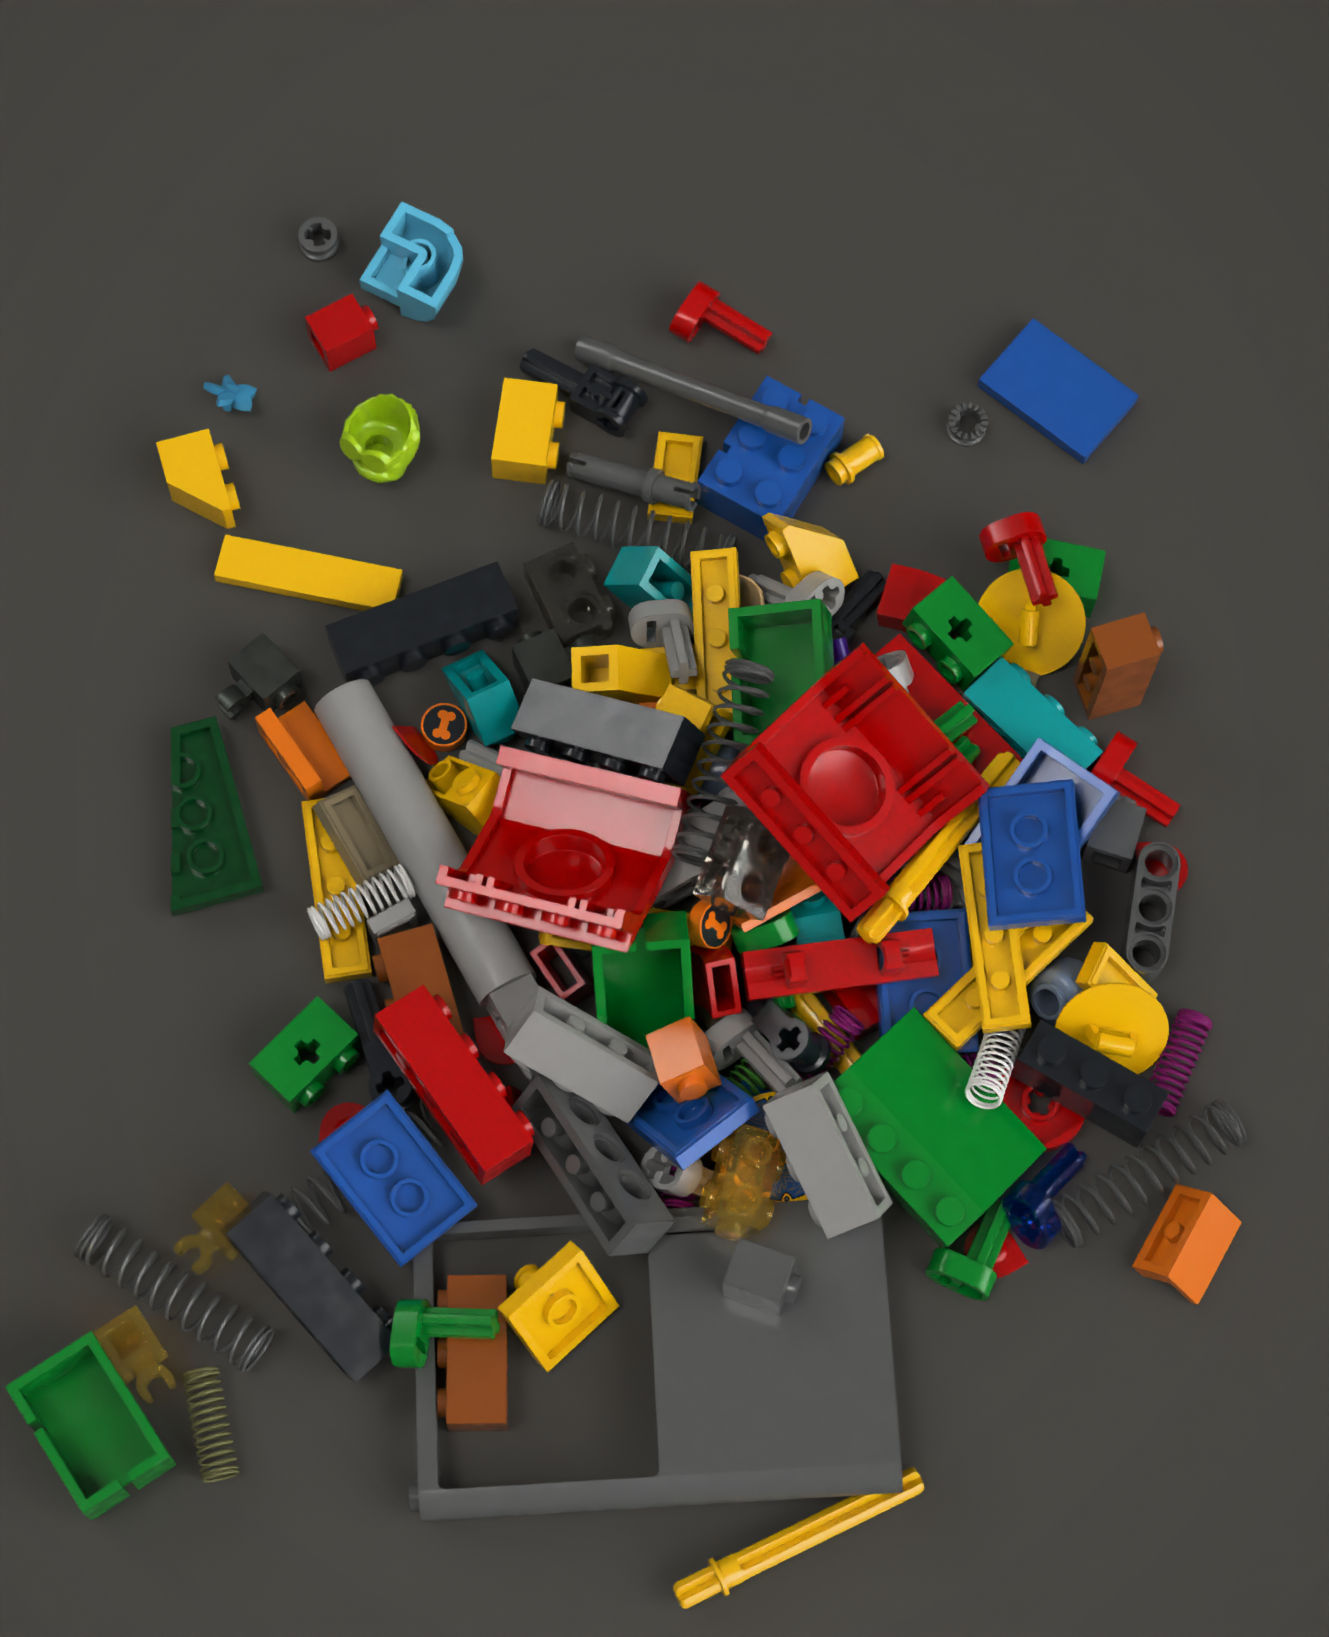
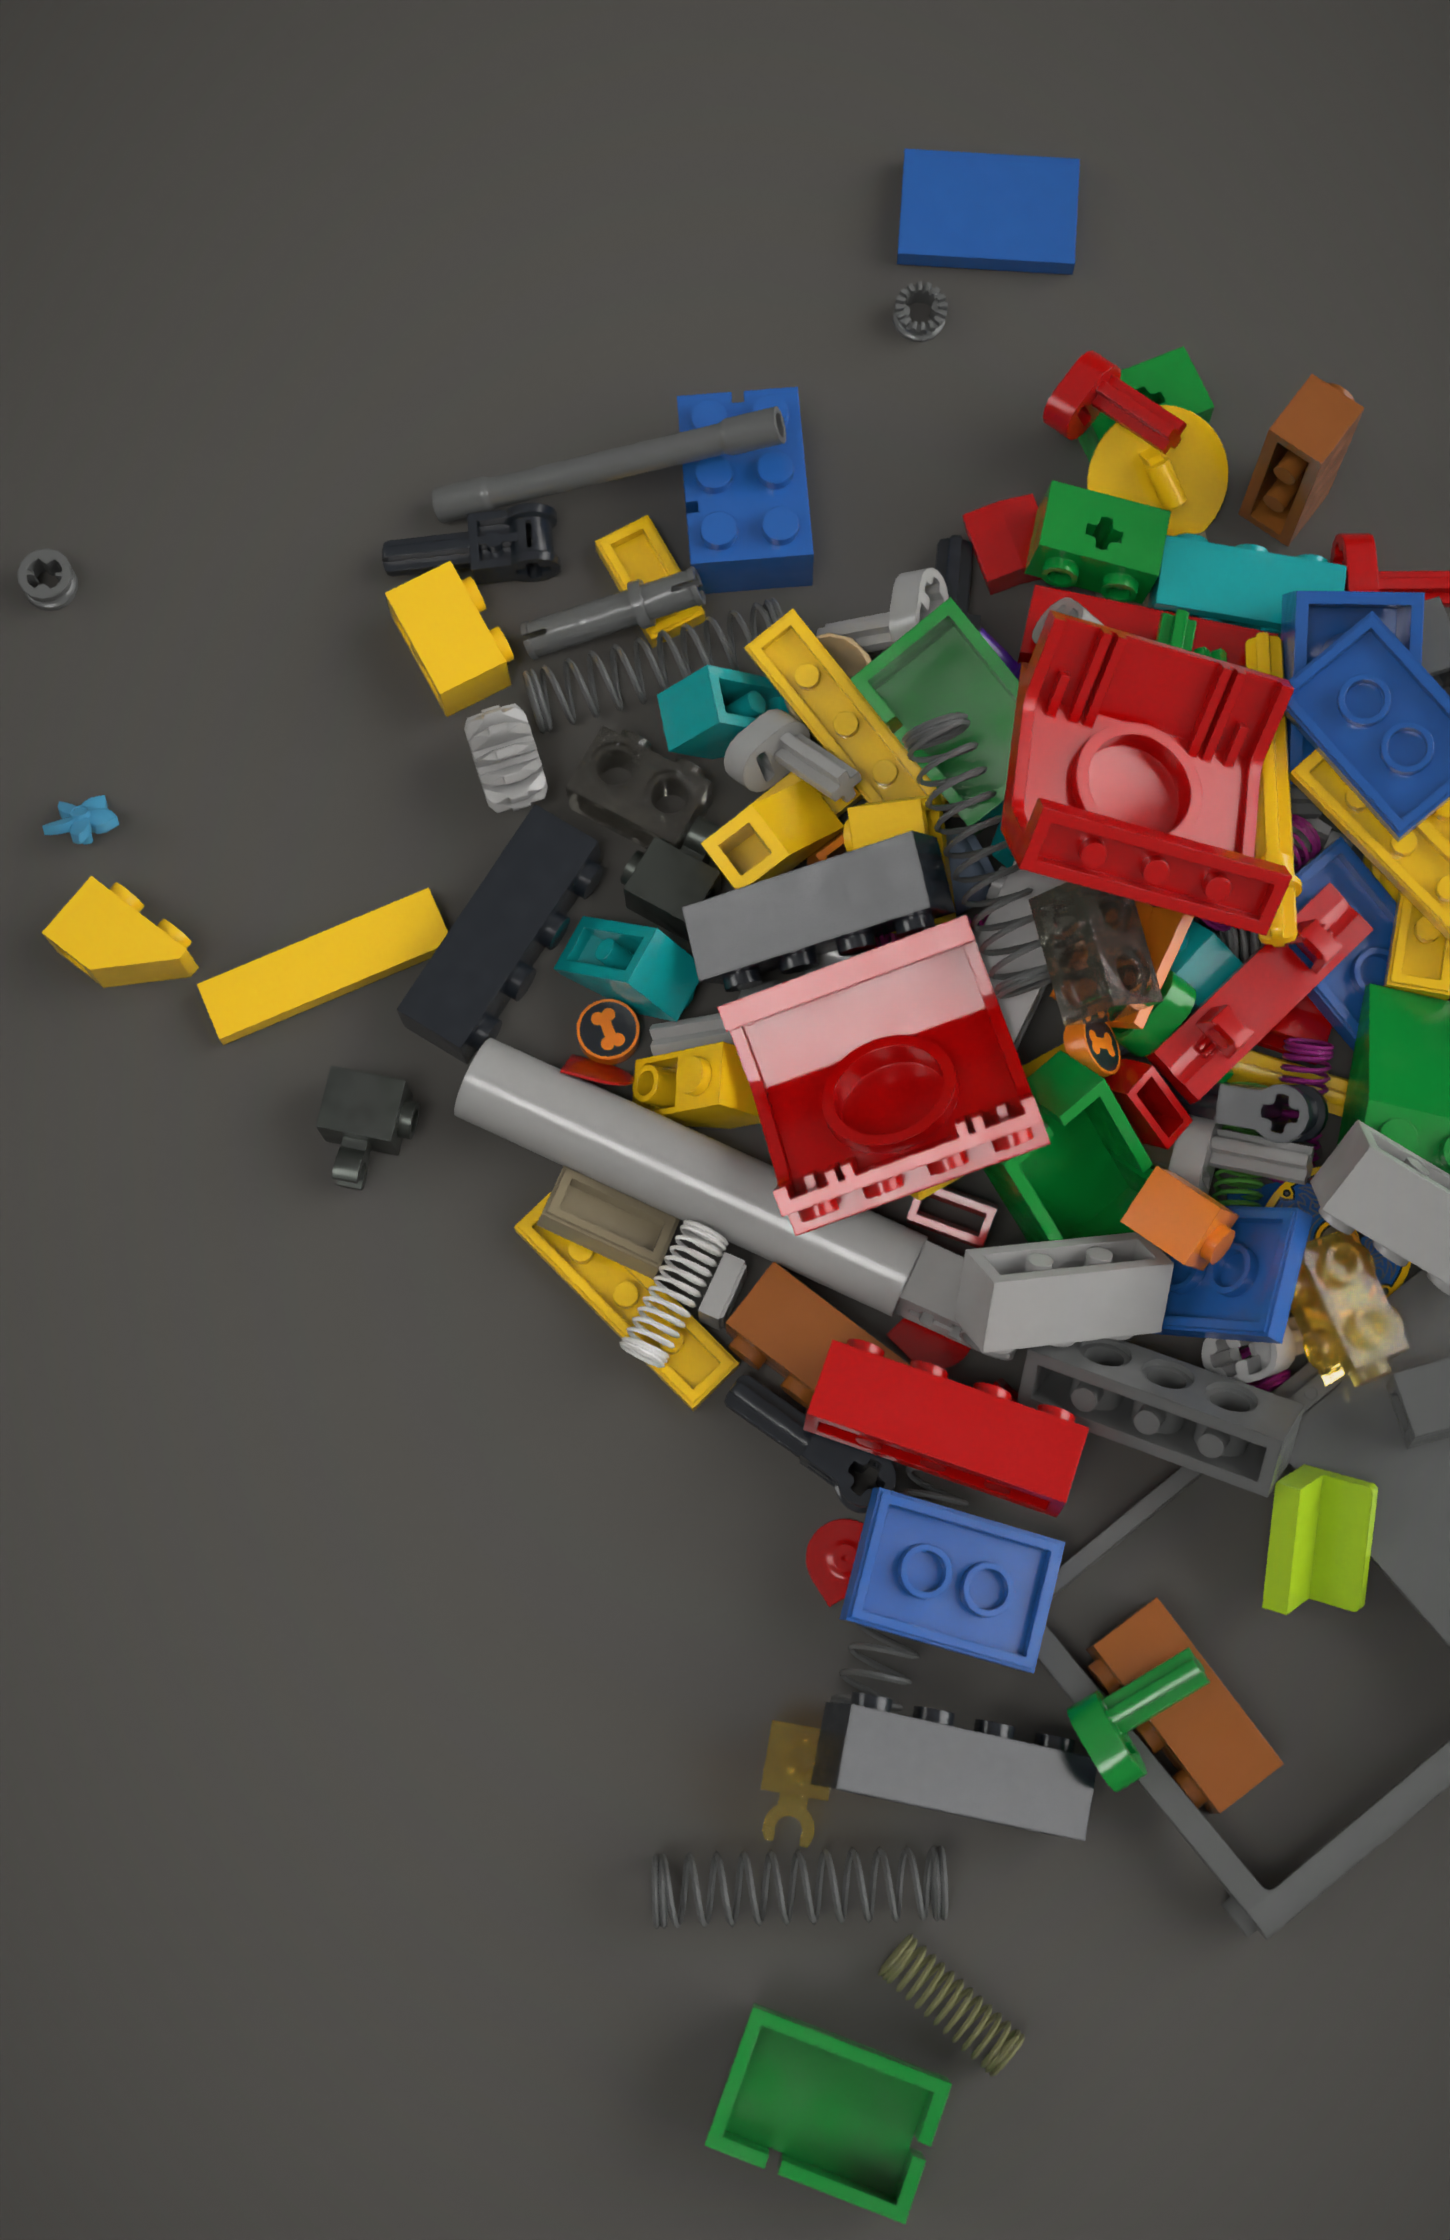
camera: 30 degrees left, 5 degrees up
clear yellow brick [93,1305,177,1404] -> none
dark green wing [171,716,264,917] -> none
green brick [249,996,362,1114] -> none
orange panel [255,701,351,801] -> none
red brick [305,293,379,372] -> none
lime hair [339,394,421,483] -> none
medium azure brick [359,202,463,322] -> none
yellow tile [498,1241,619,1373] -> none
red piece [668,281,773,355] -> none
yellow slope [762,512,859,588] -> none
yellow pin [825,433,884,486] -> none
none -> light grey gear [464,703,548,813]
none -> lime panel [1262,1464,1378,1615]

